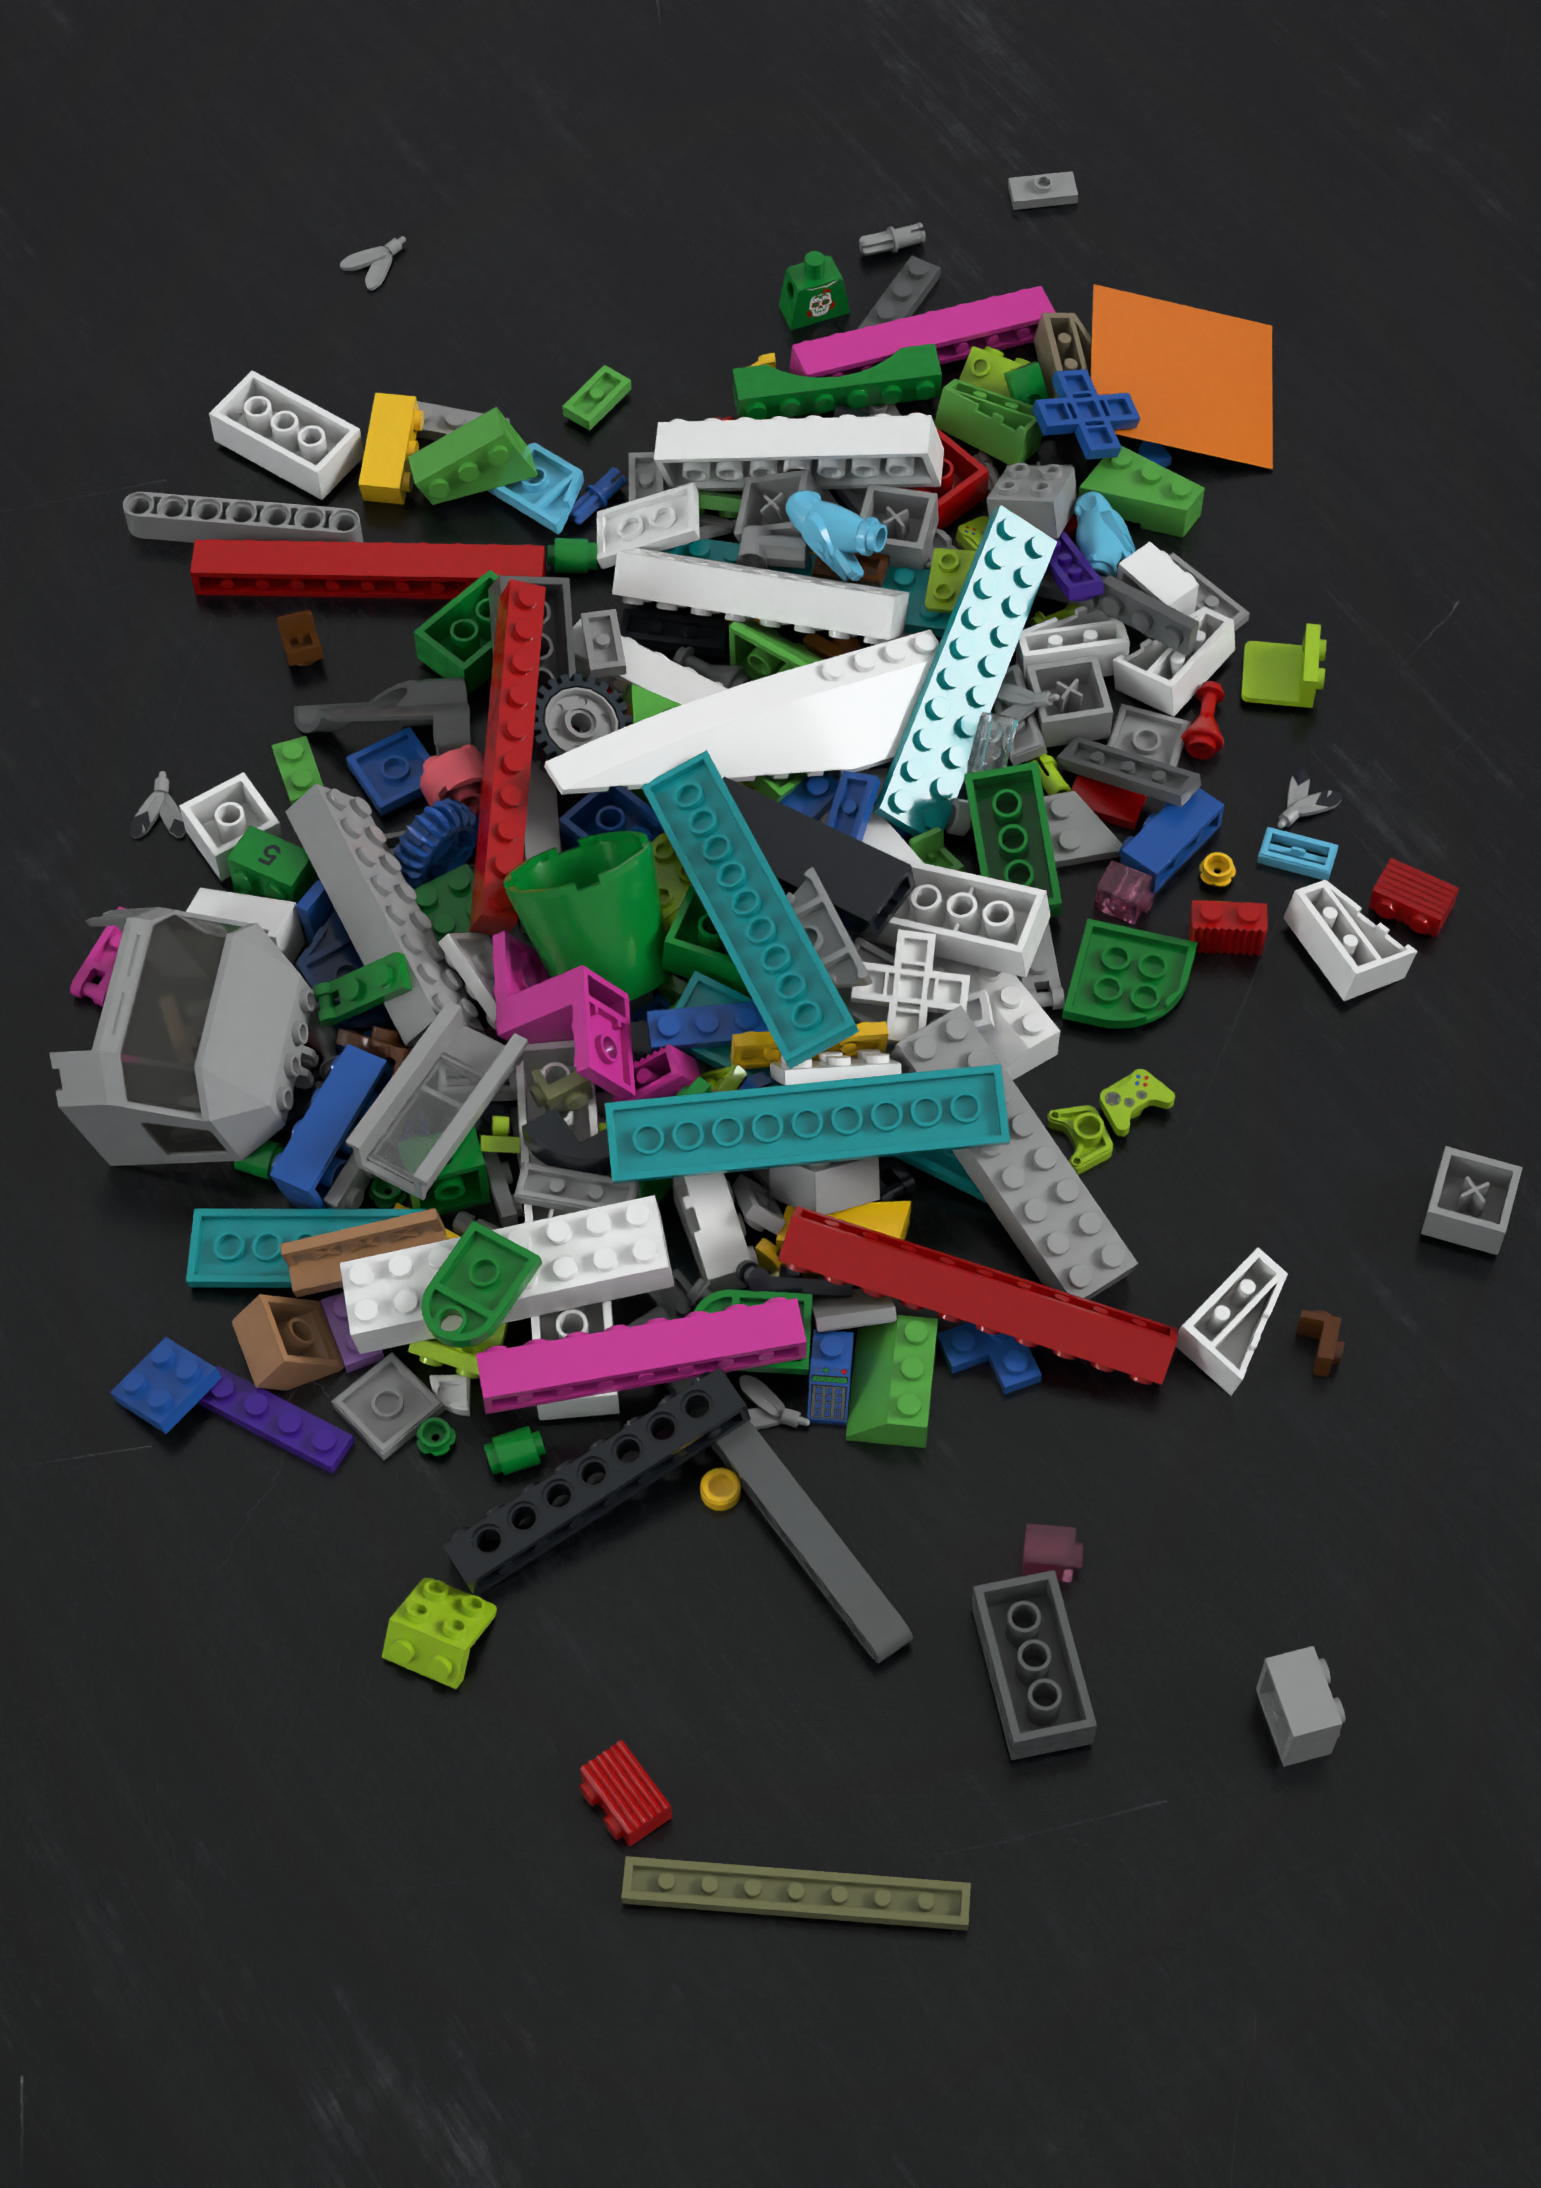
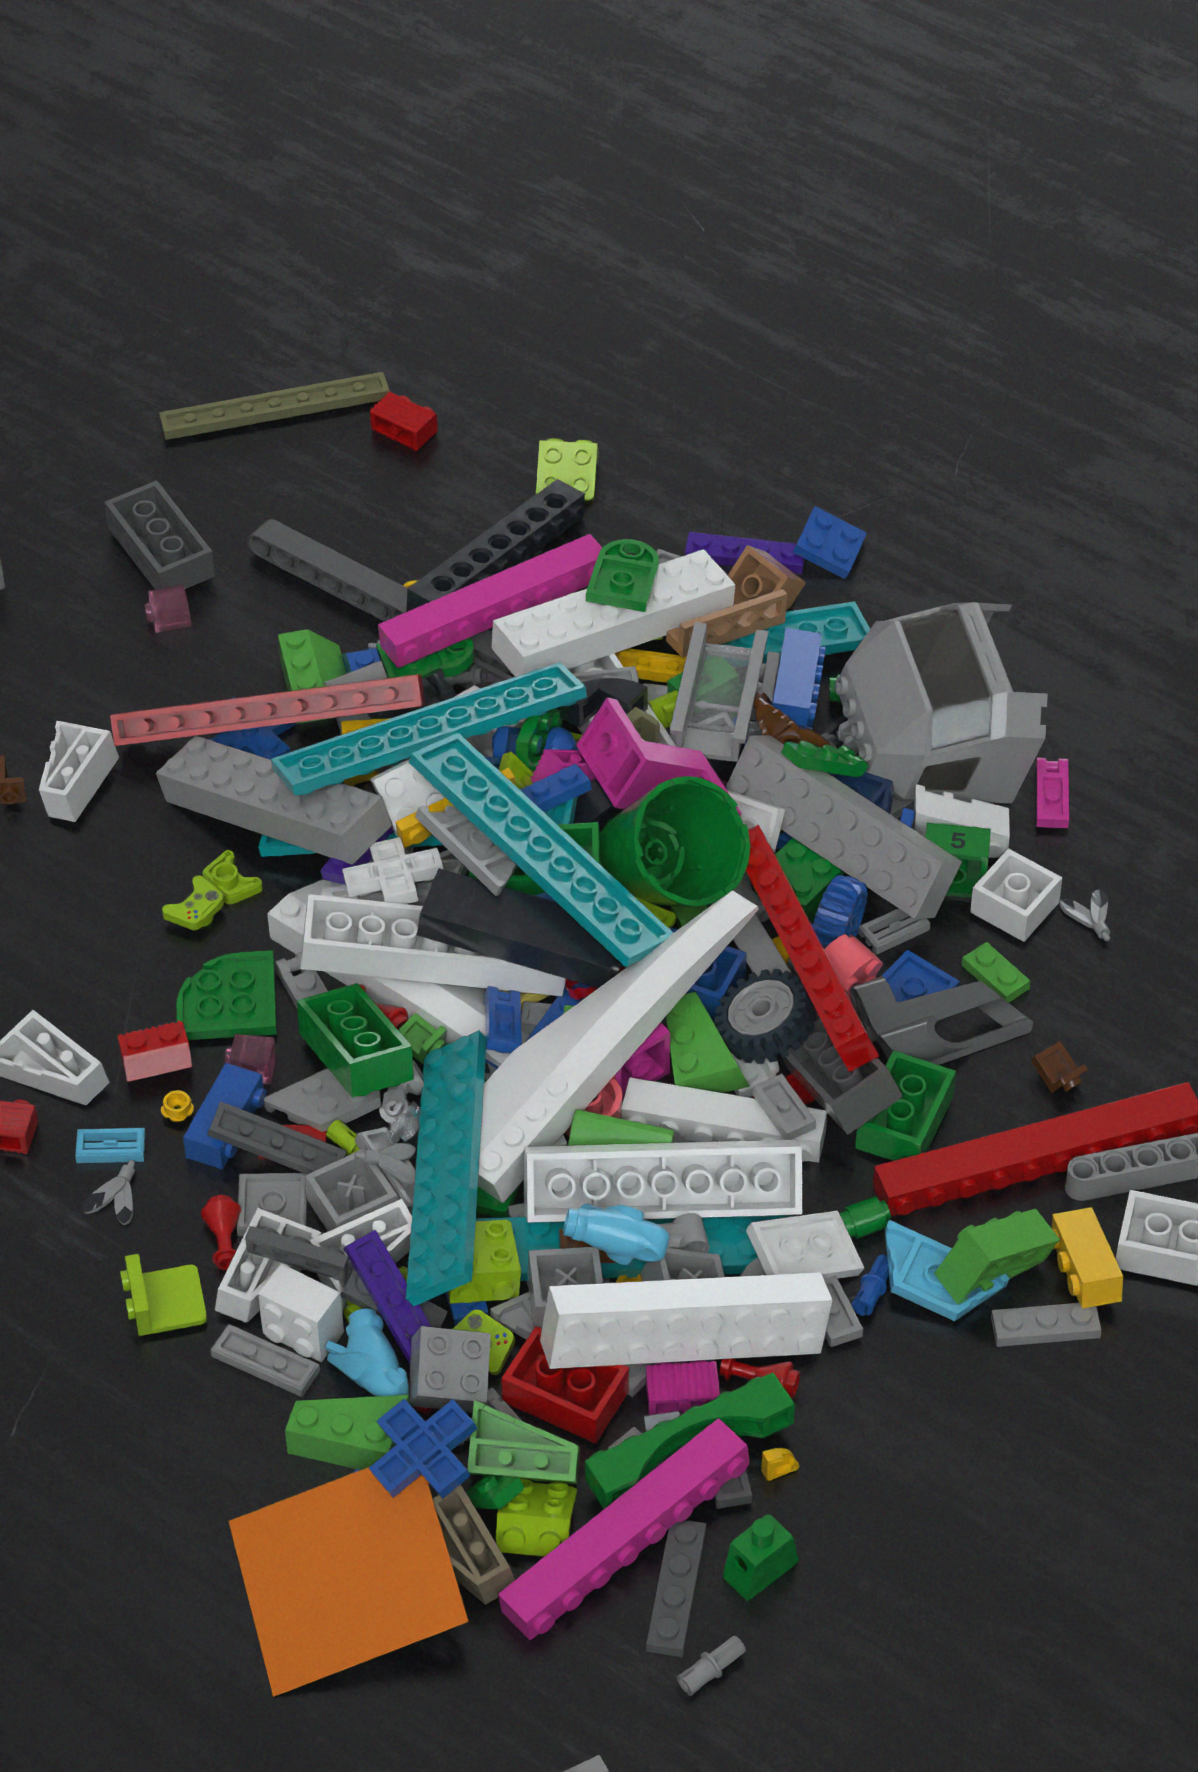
camera: 160 degrees right, 10 degrees down
bright green plate [562,365,632,431] -> none

